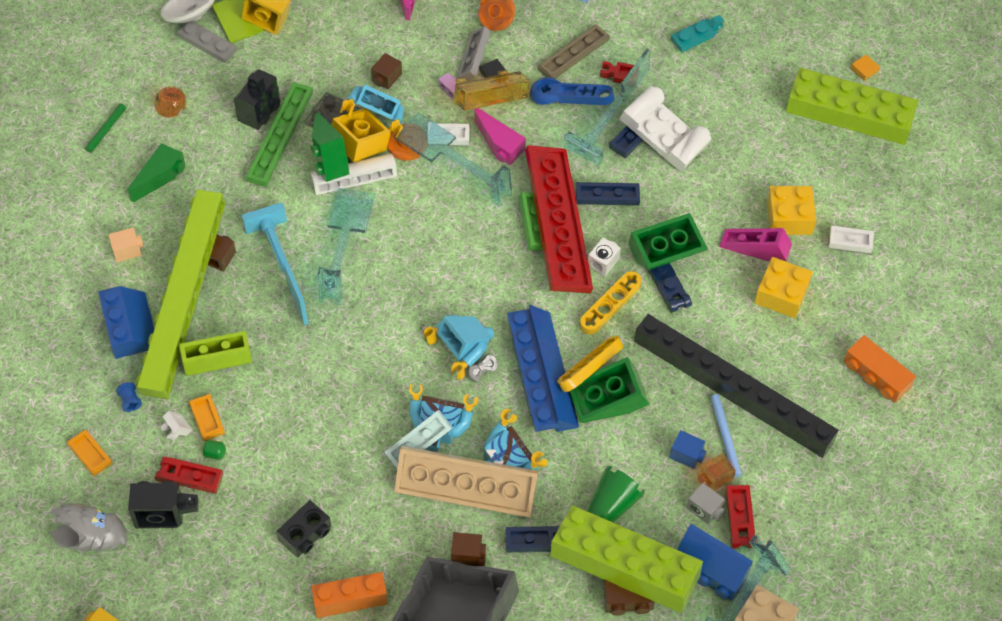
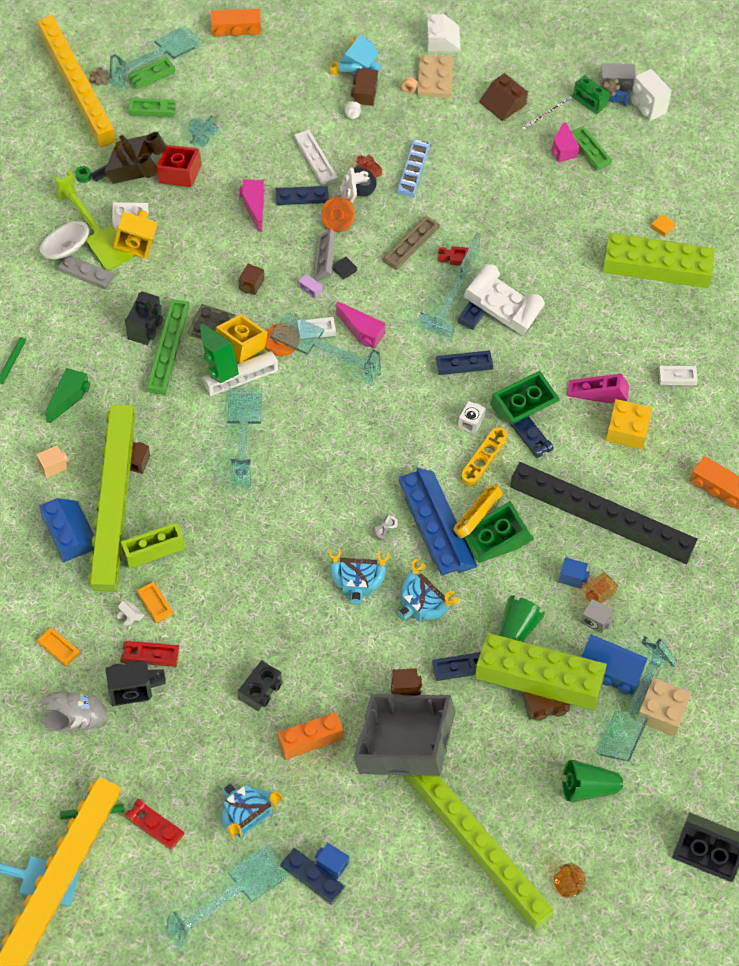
camera: 10 degrees left, 0 degrees up
blue bush [116,382,142,412] -> none
clear orange hair [155,86,187,117] -> none
green piece [203,439,226,460] -> none
medium azure piece [241,202,308,325] -> none
medium azure torso [340,84,404,138] -> none
light aqua plate [384,410,453,468] -> none
tan plate [394,446,539,518] -> none
medium azure torso [424,315,494,380] -> none
clear yellow brick [453,70,530,111] -> none
bright green plate [519,192,543,251] -> none
red plate [525,145,593,294] -> none
blue beam [529,77,615,105] -> none
teal hinge [670,15,724,53] -> none
light blue bar [710,394,742,478] -> none
red plate [726,485,756,549] -> none
yellow brick [767,186,816,235] -> none

